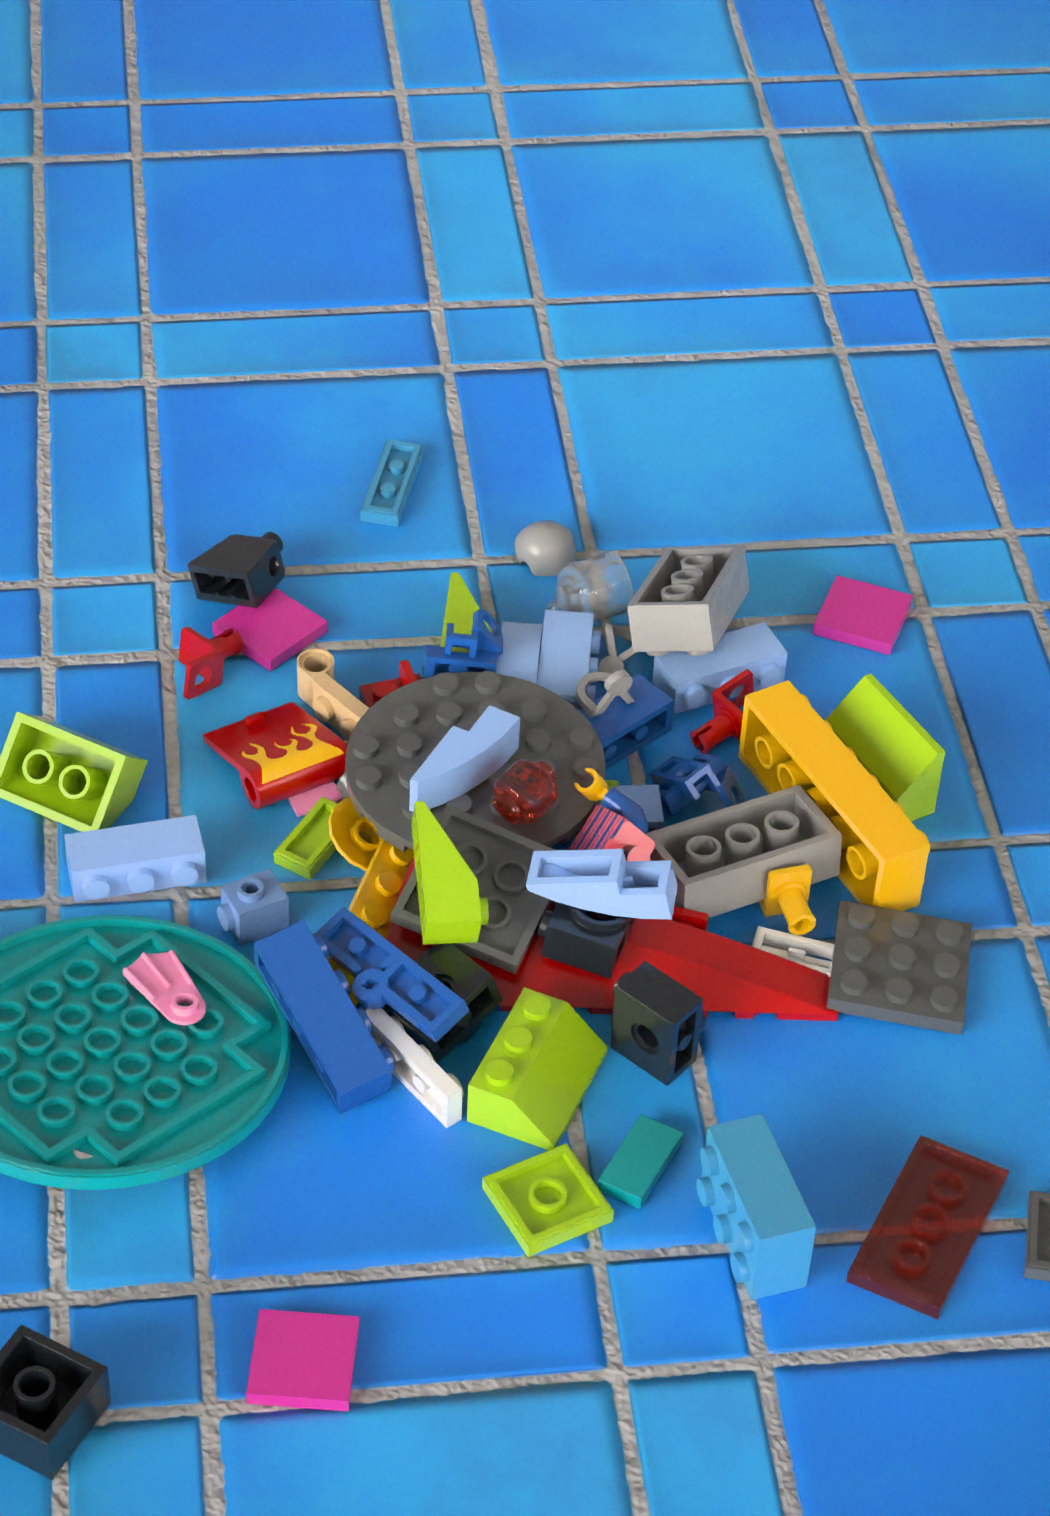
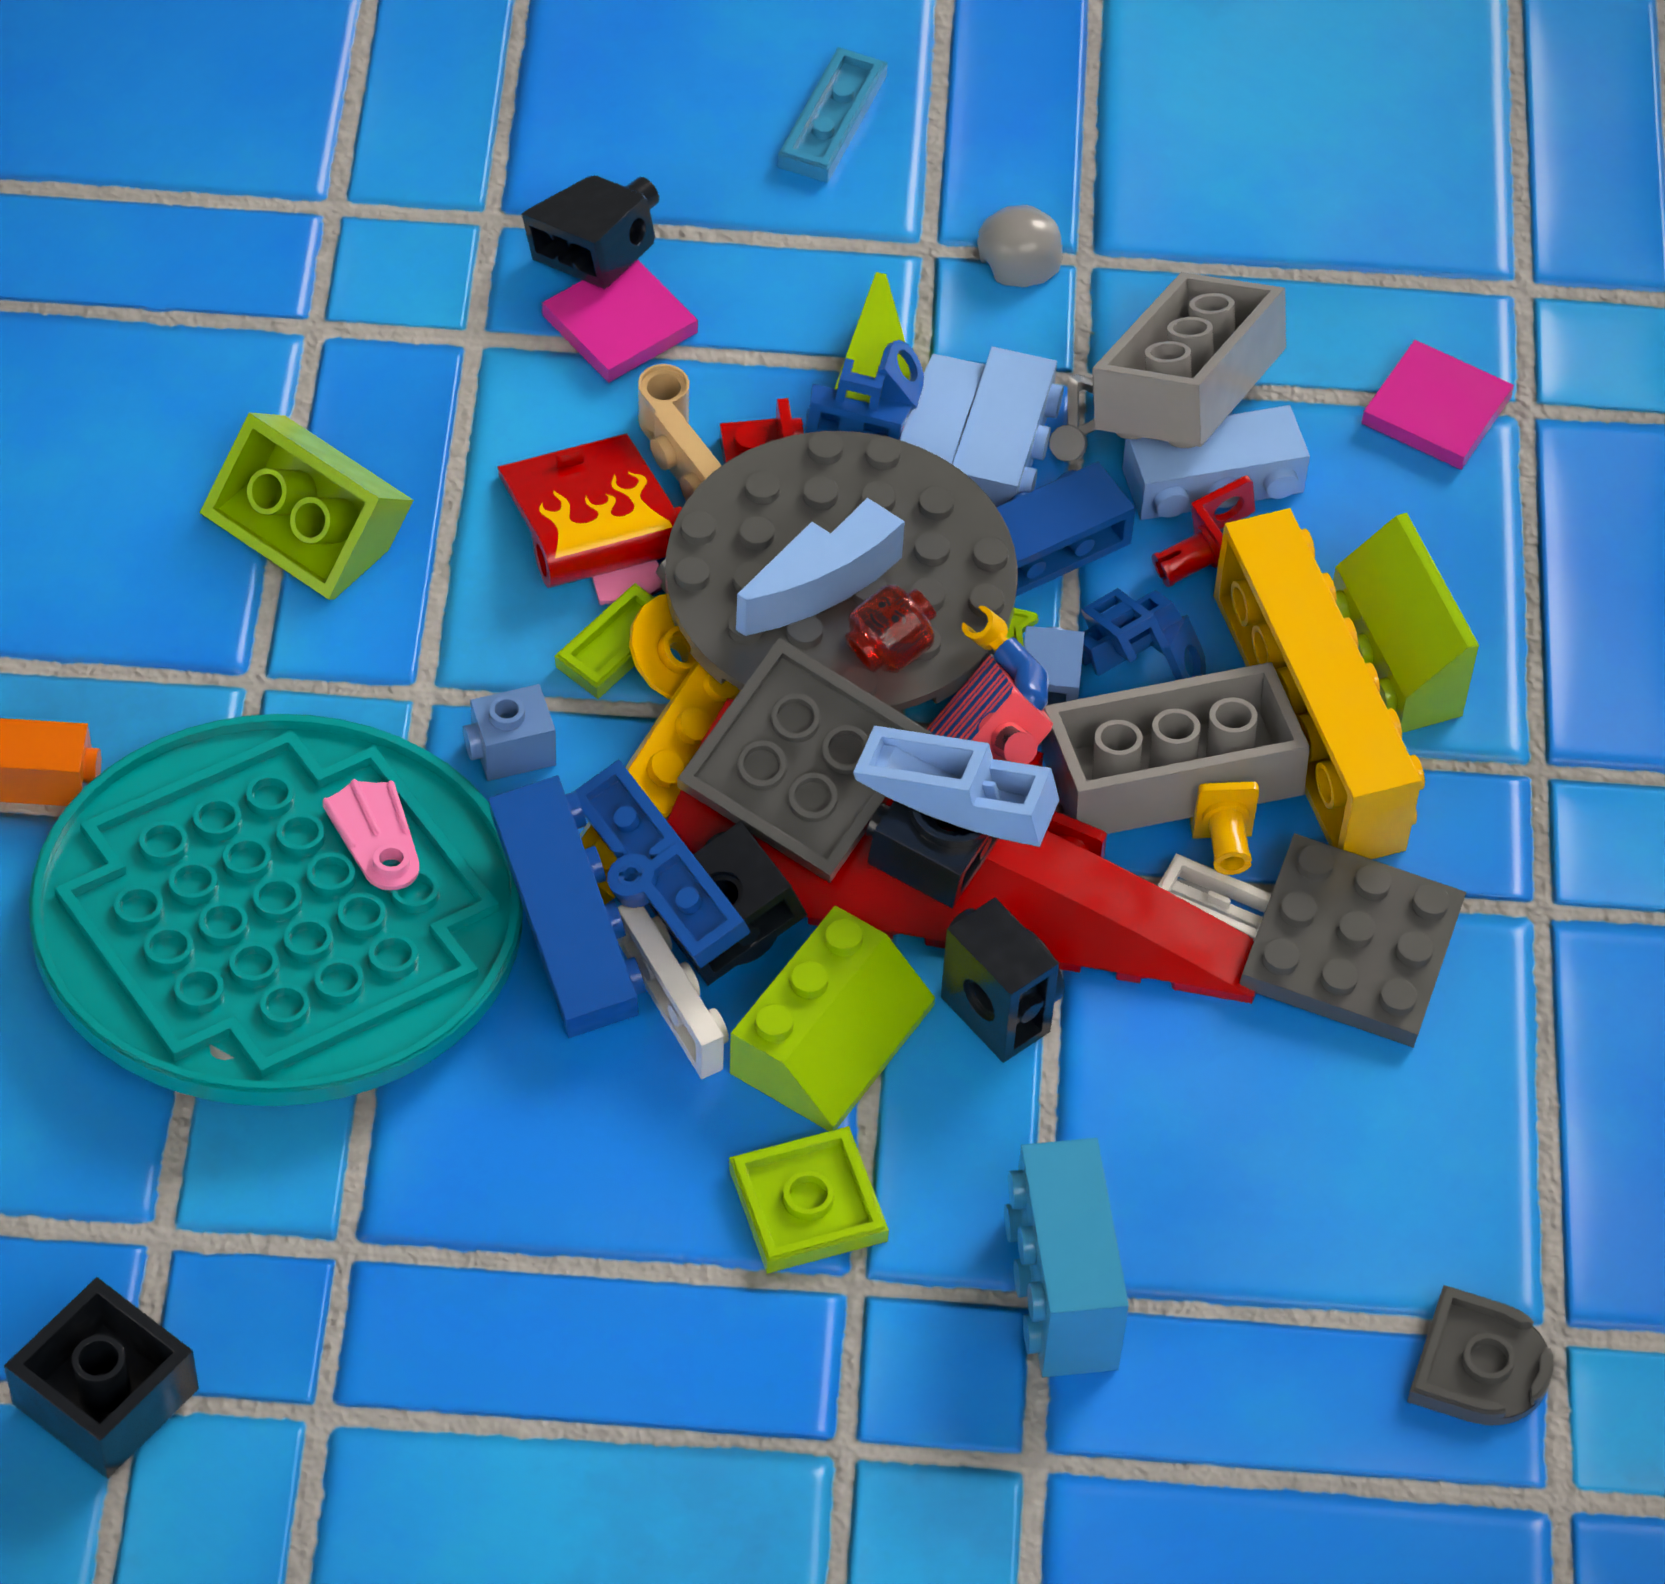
camera: 10 degrees right, 10 degrees up
light blue brick [64,815,207,903] -> none
red bracket [179,626,243,700] -> none
dark pink tile [246,1309,359,1411] -> none
lime slope [411,801,489,945] -> none
clear piece [546,550,633,623] -> none
light grey piece [576,670,636,717] -> none
teal tile [597,1114,684,1209] -> none
clear red tile [846,1135,1009,1320] -> none

